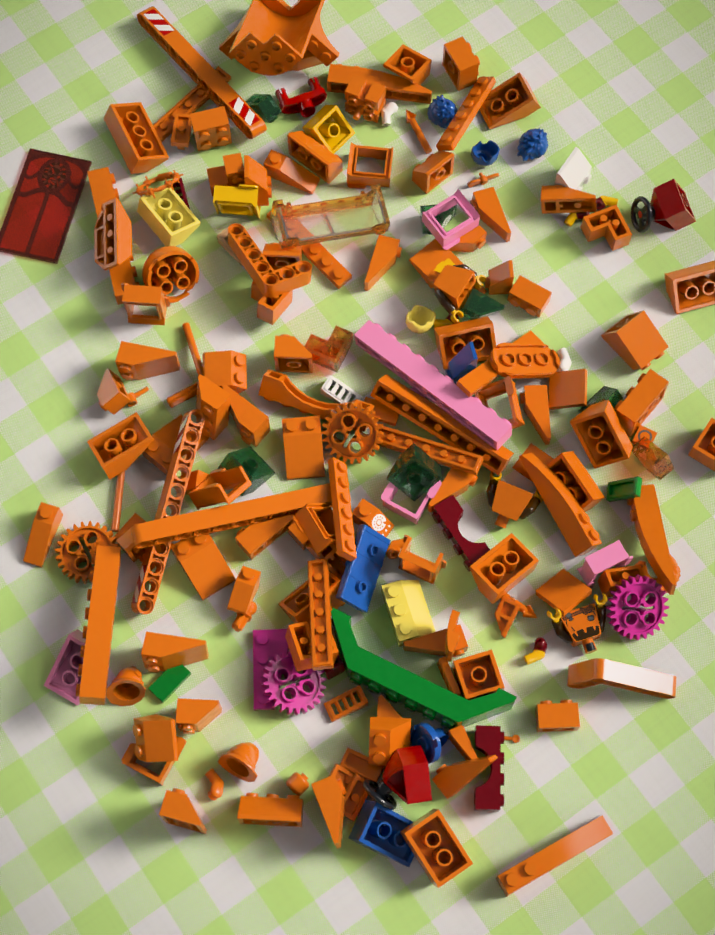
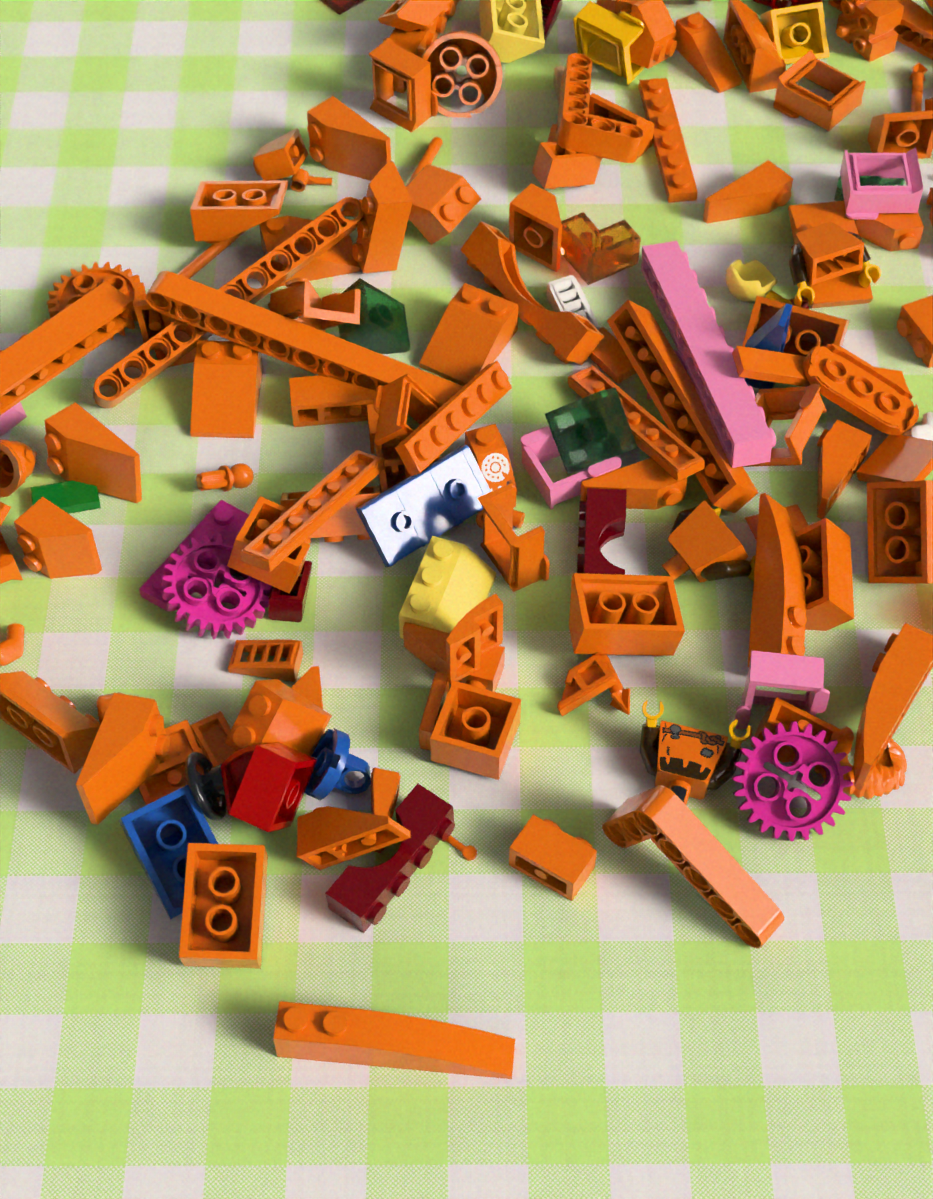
camera: 35 degrees right, 15 degrees down
orange slope [23,502,63,568] -> none
orange piece [217,742,259,782] -> none
orange slope [222,383,270,447] -> none
orange slope [227,566,261,615] -> none
windscreen [270,184,390,249] -> none
orange gear [321,402,384,464] -> none
green slope [331,608,517,730] -> none
white arm [381,102,398,126] -> none
clear green slope [459,288,505,320] -> none
orange slope [484,260,514,295] -> none
arm [524,637,547,665] -> none
orange tile [535,568,592,616] -> none
green tile [606,476,642,502] -> none

